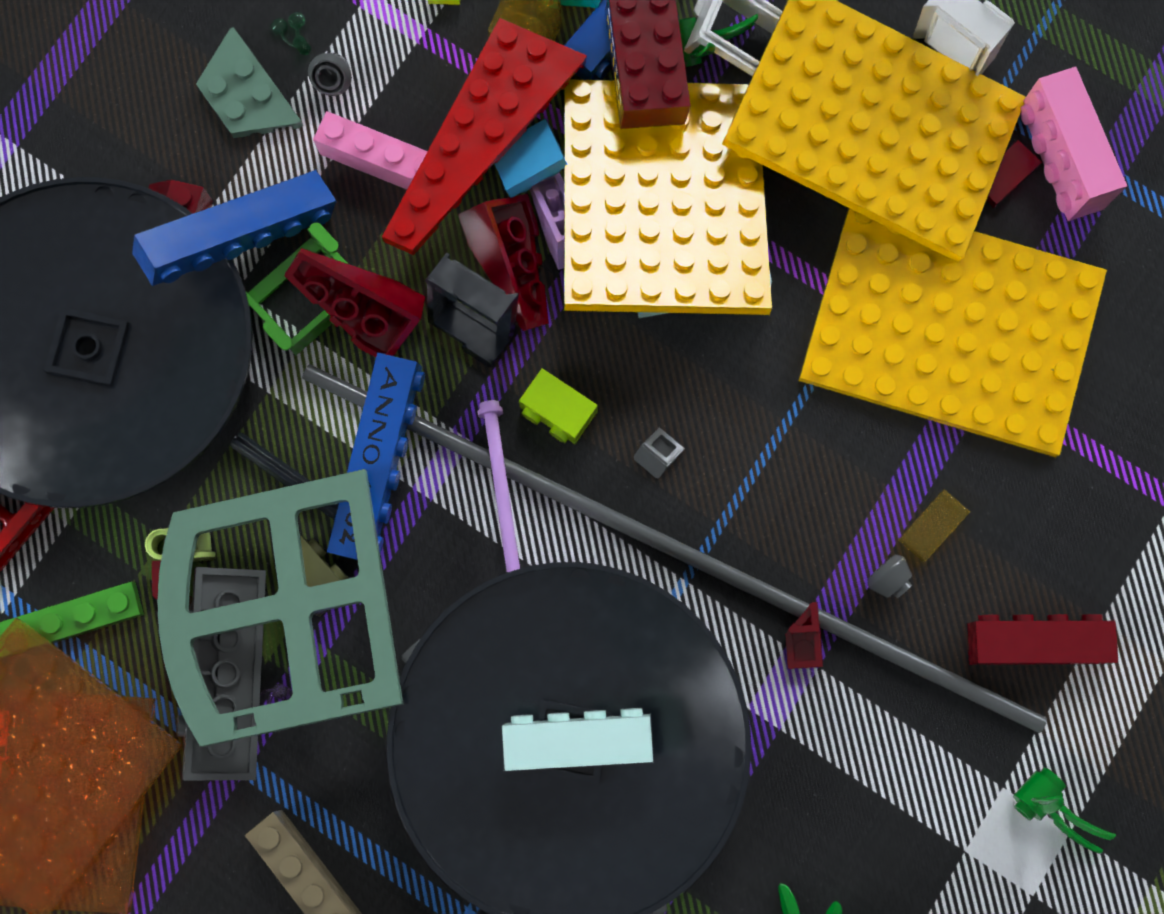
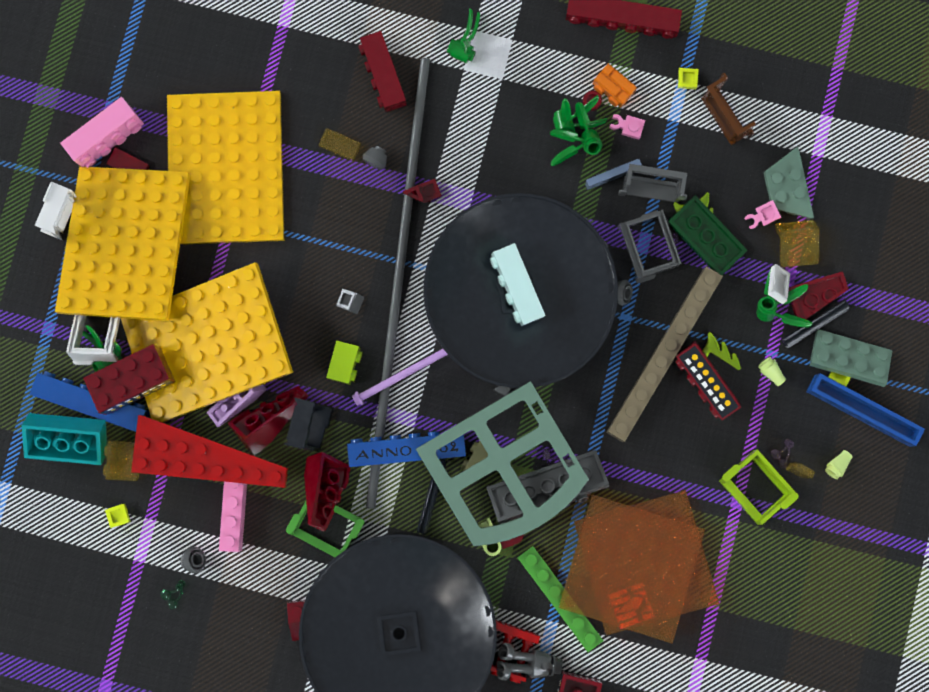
camera: 105 degrees left, 5 degrees up
blue brick [132,170,336,286] -> none
sand green wing [196,27,303,138] -> none
dark azure tile [495,119,568,198] -> none

